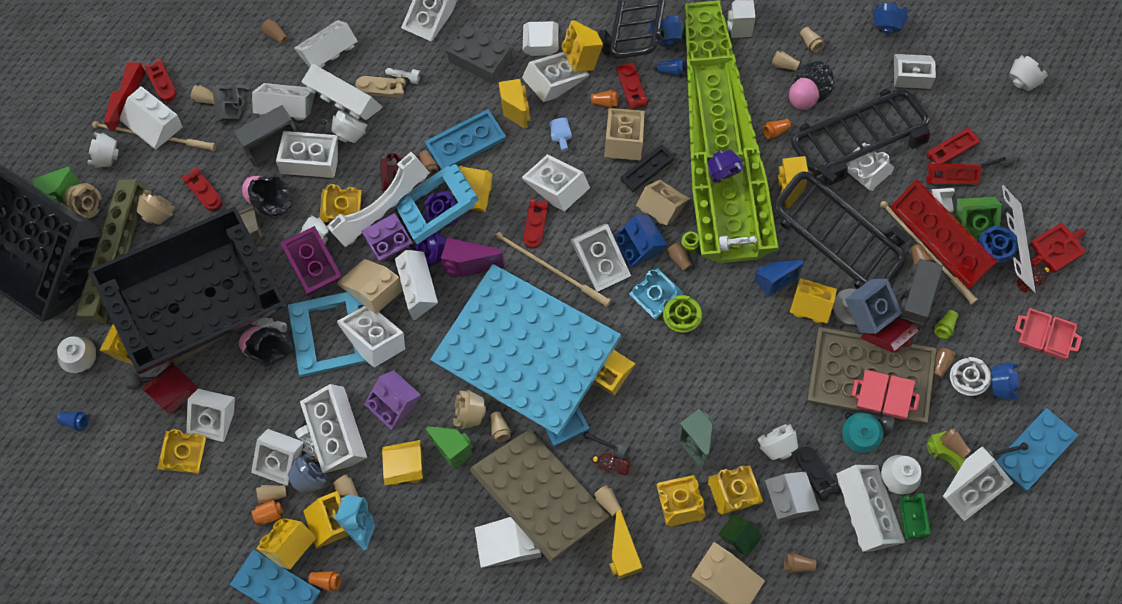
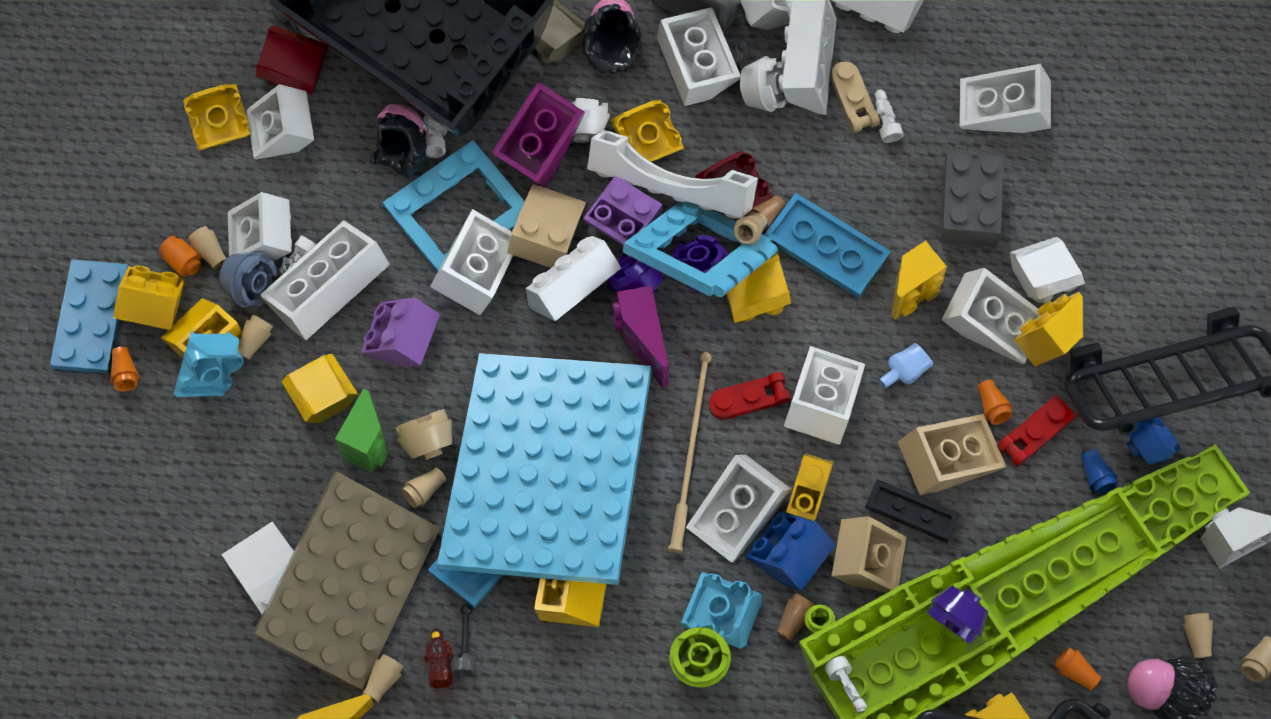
camera: 60 degrees right, 0 degrees up
none -> tan cone [734,212,767,244]
none -> yellow slope [786,453,834,521]

